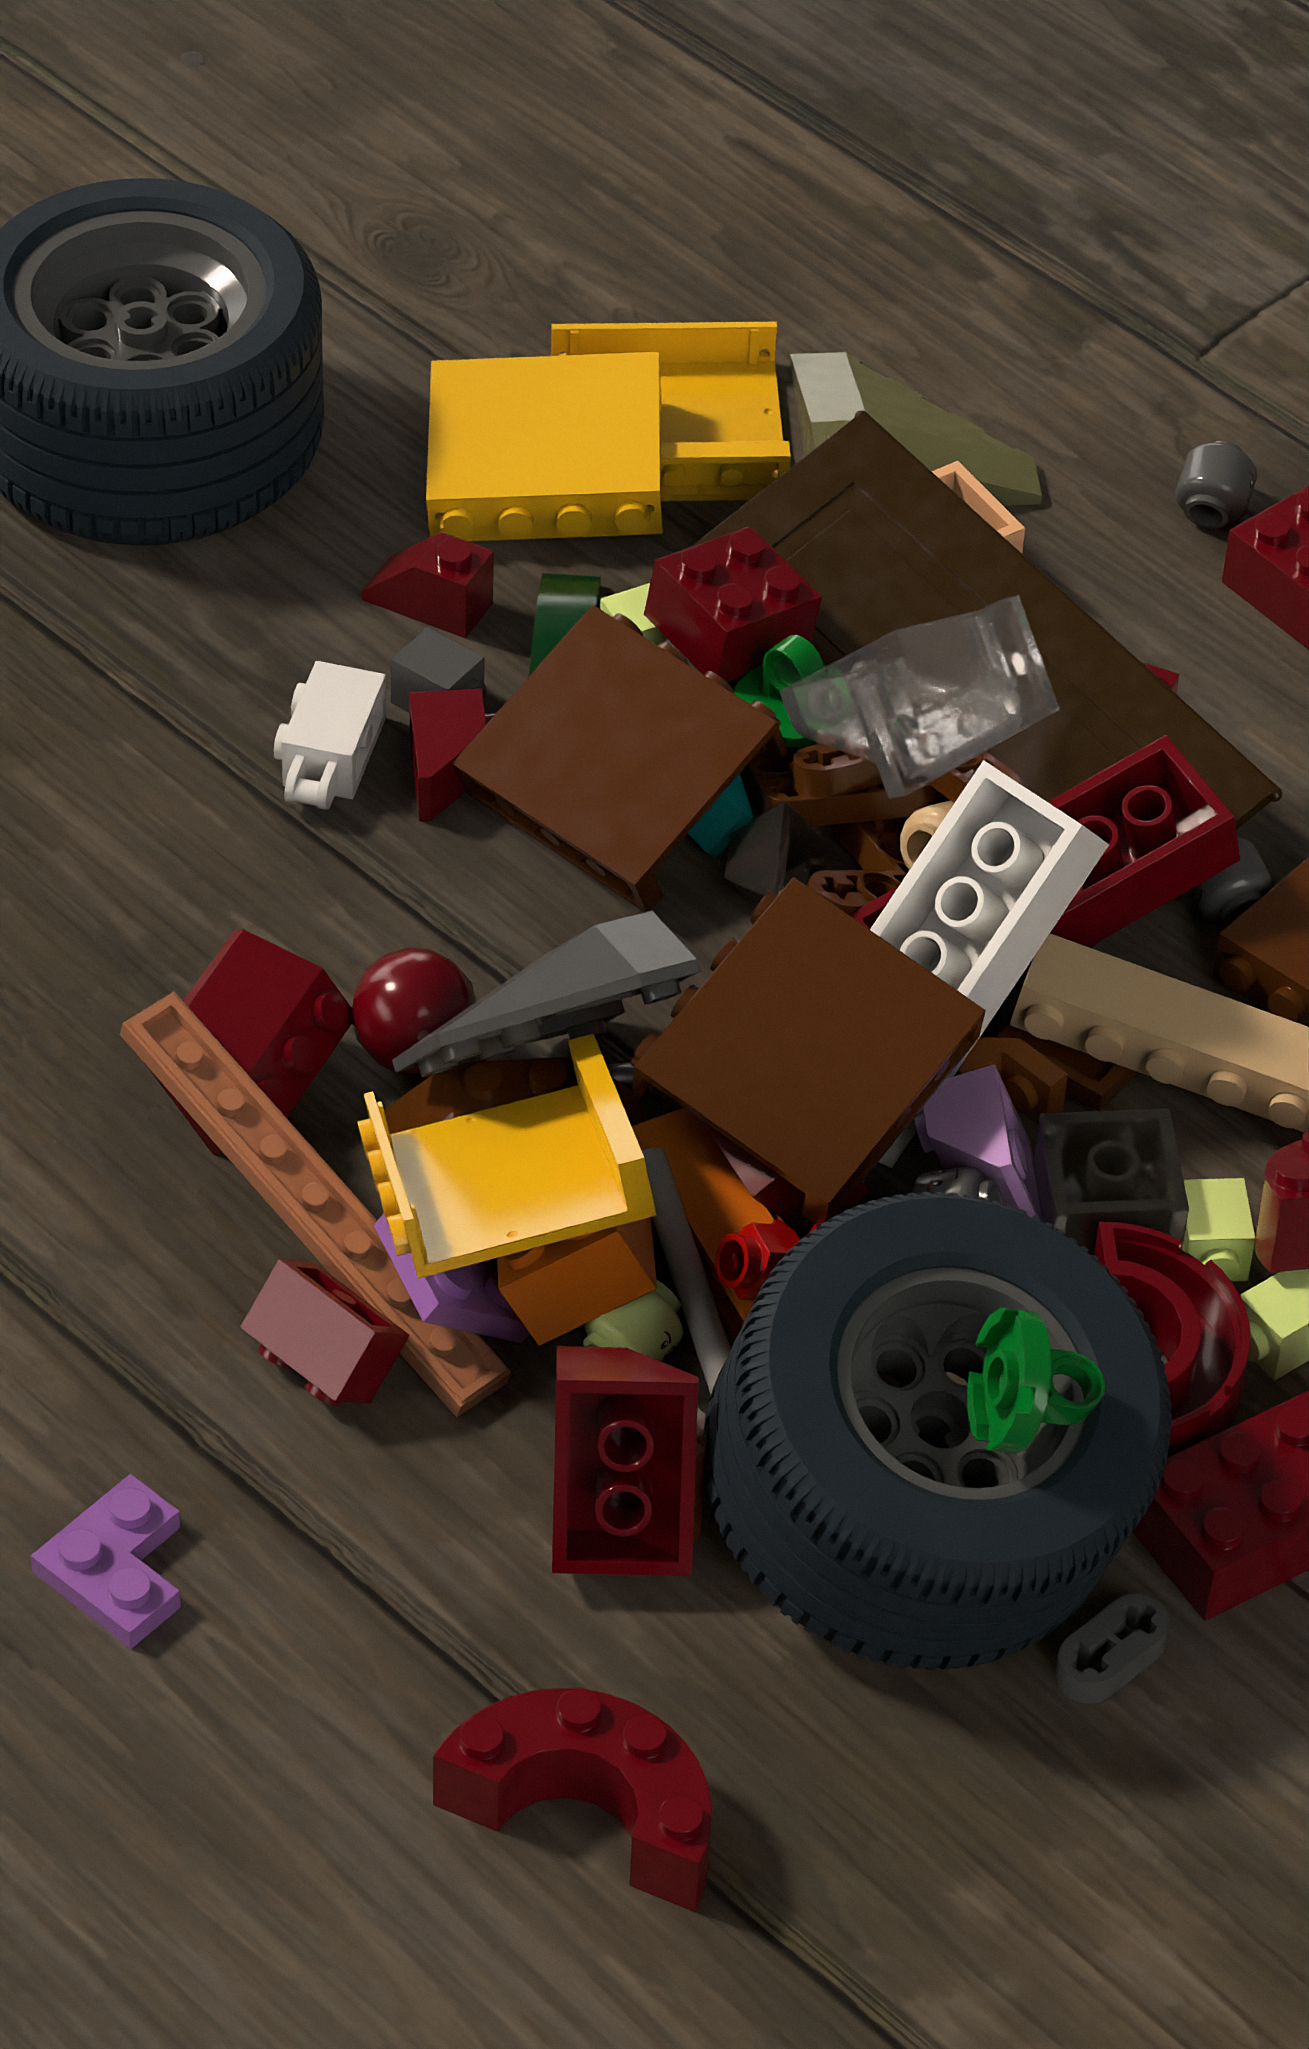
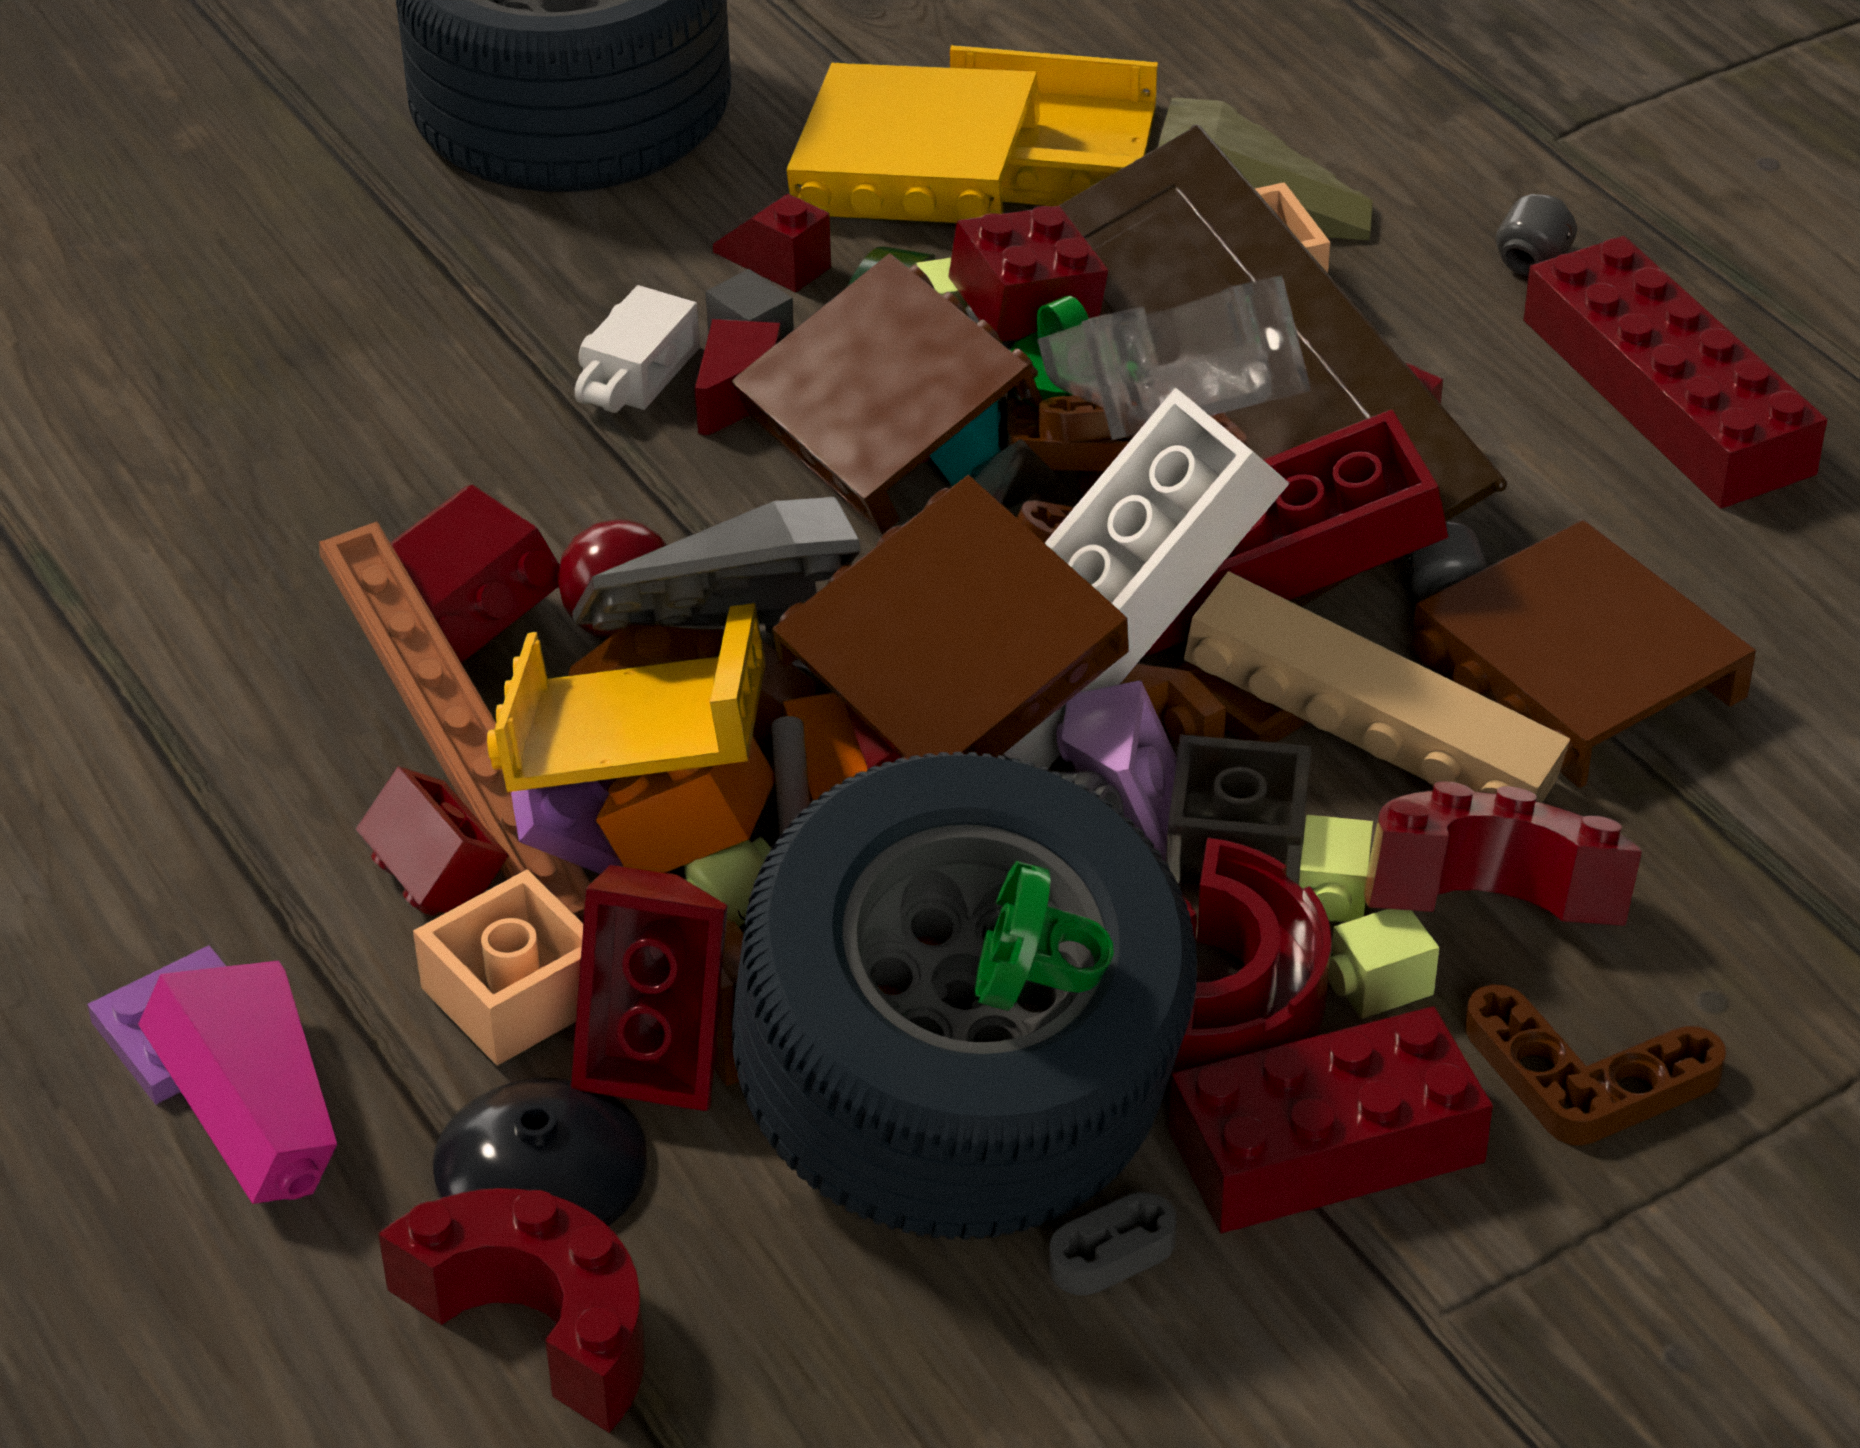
camera: 15 degrees right, 5 degrees down
none -> dark pink slope [138,961,337,1204]
none -> light nougat brick [413,870,583,1066]
none -> black dish [433,1078,647,1226]

